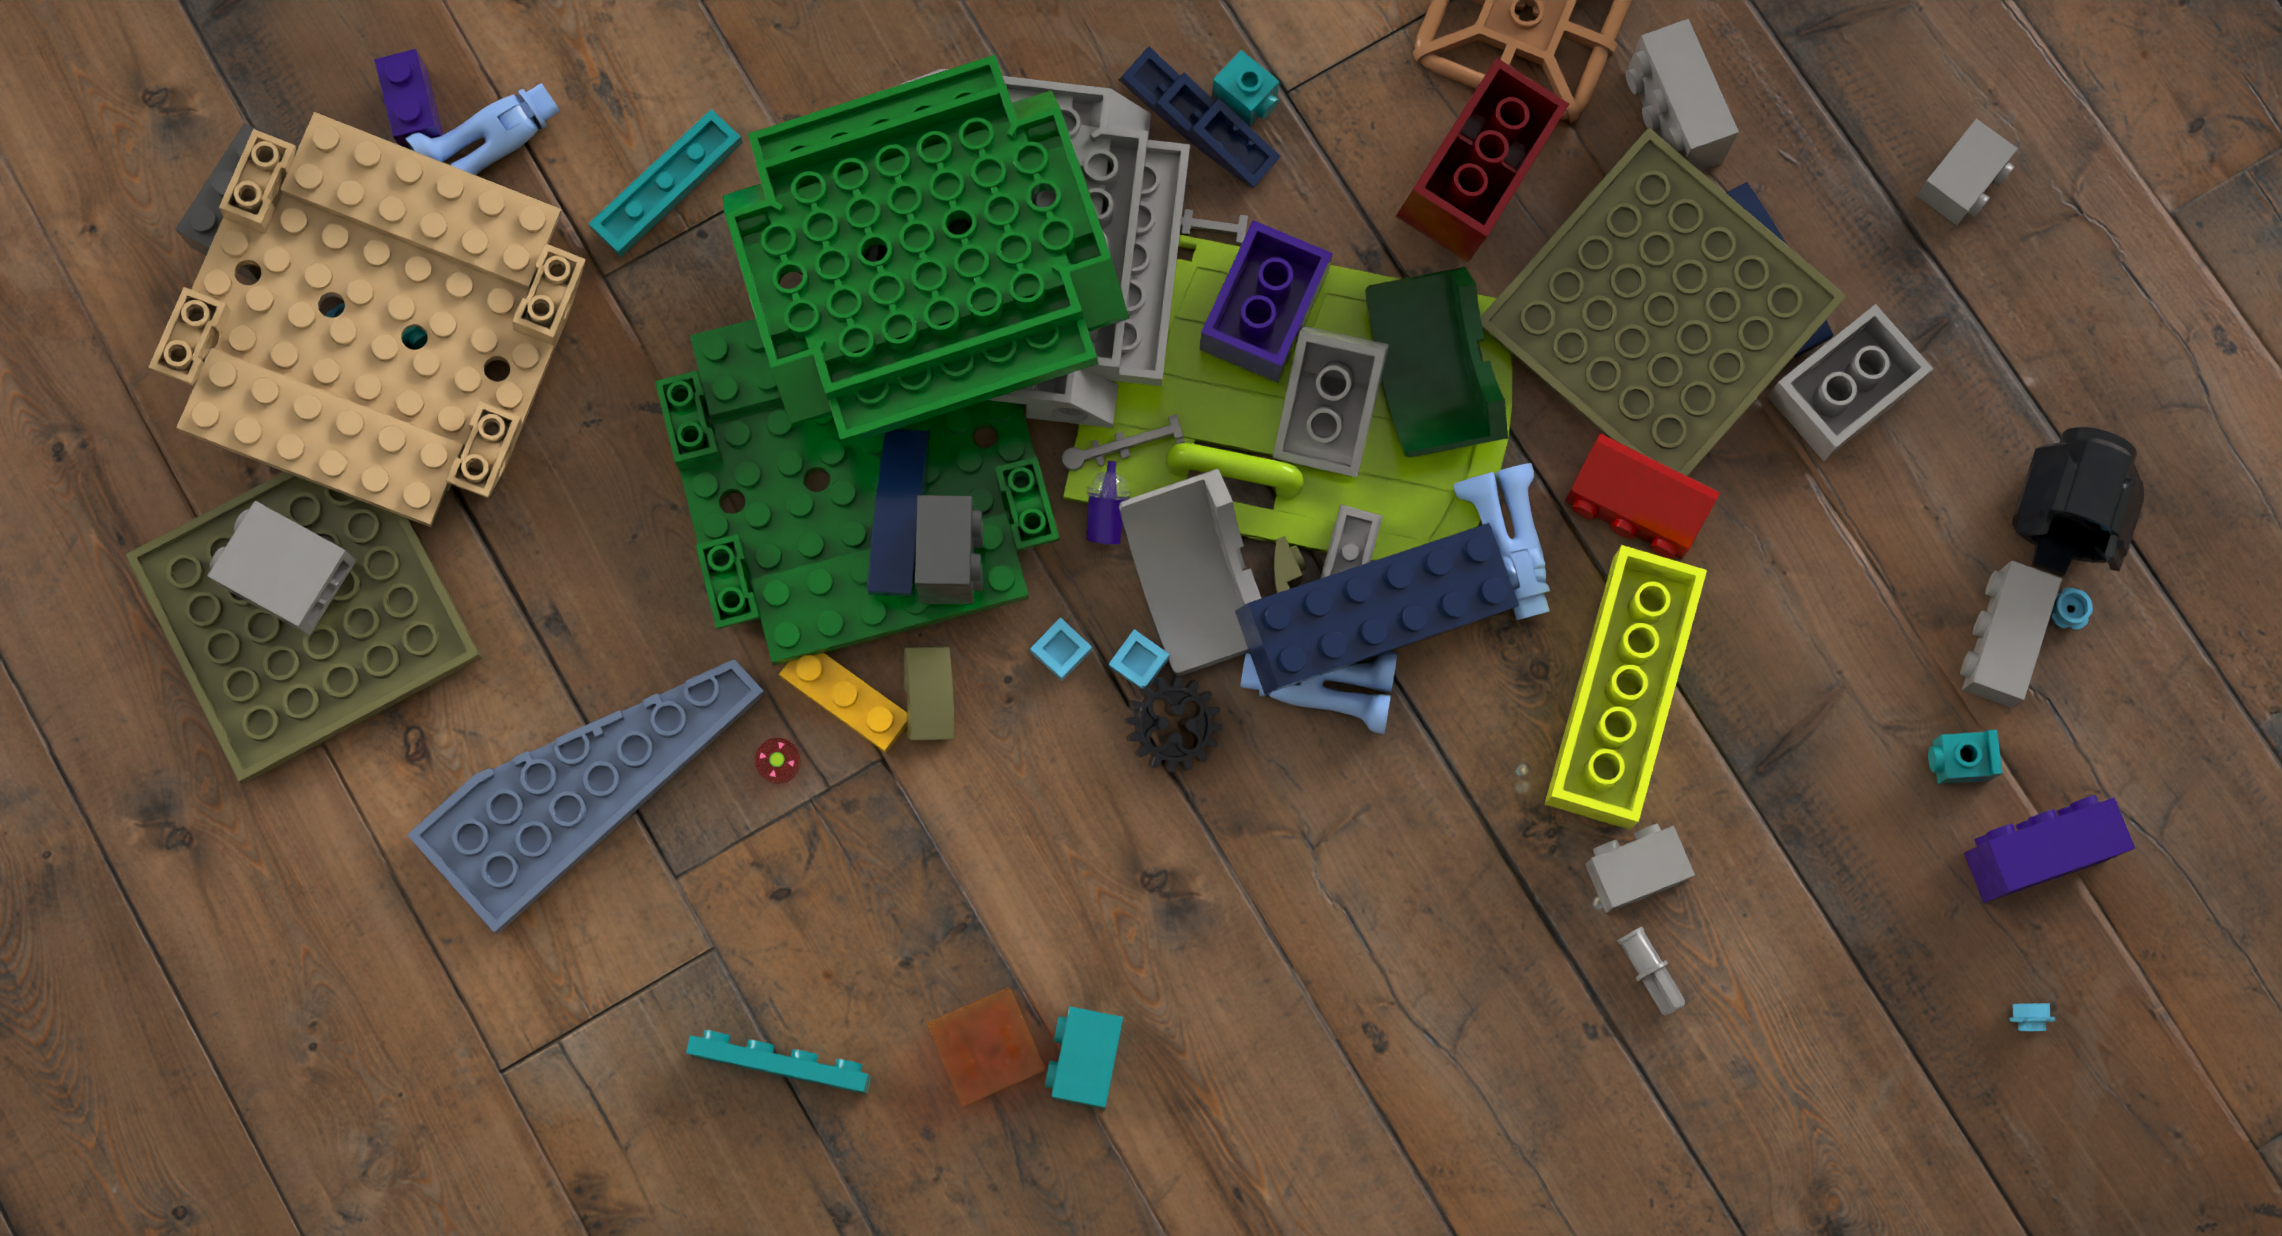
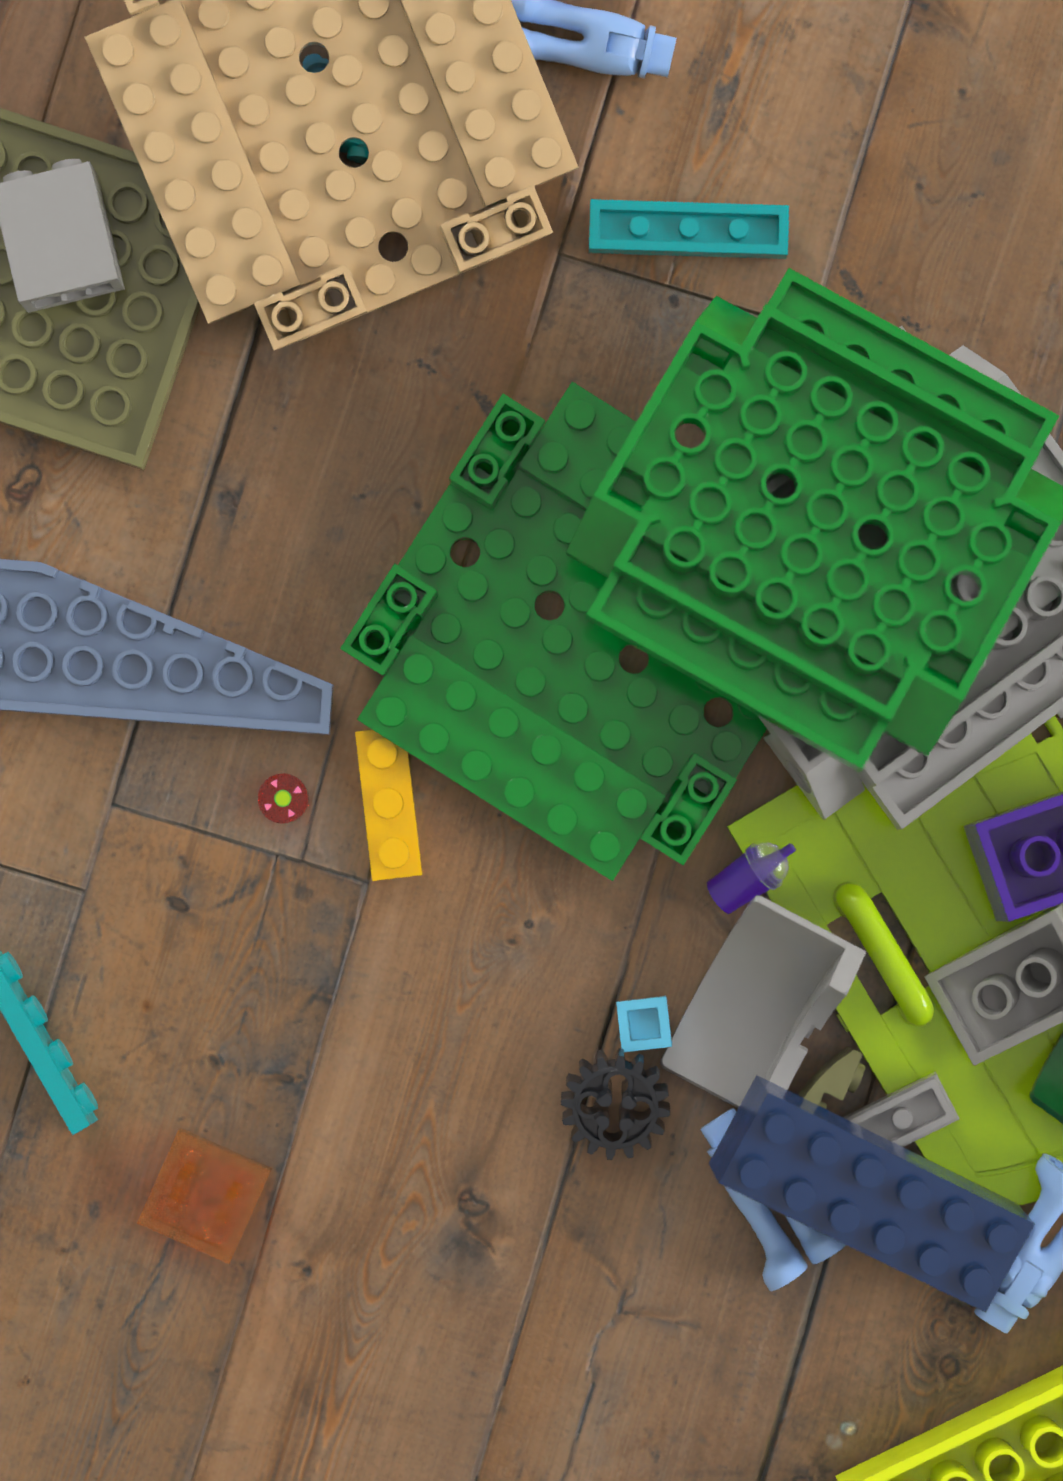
camera: 45 degrees right, 10 degrees up
dark blue slope [867,429,930,597] -> none
olive slope [904,646,954,740] -> none
dark grey brick [915,495,984,604] -> none
medium azure plate [1030,617,1092,681] -> none
teal brick [1045,1006,1123,1110] -> none
light grey piece [1062,414,1185,471] -> none

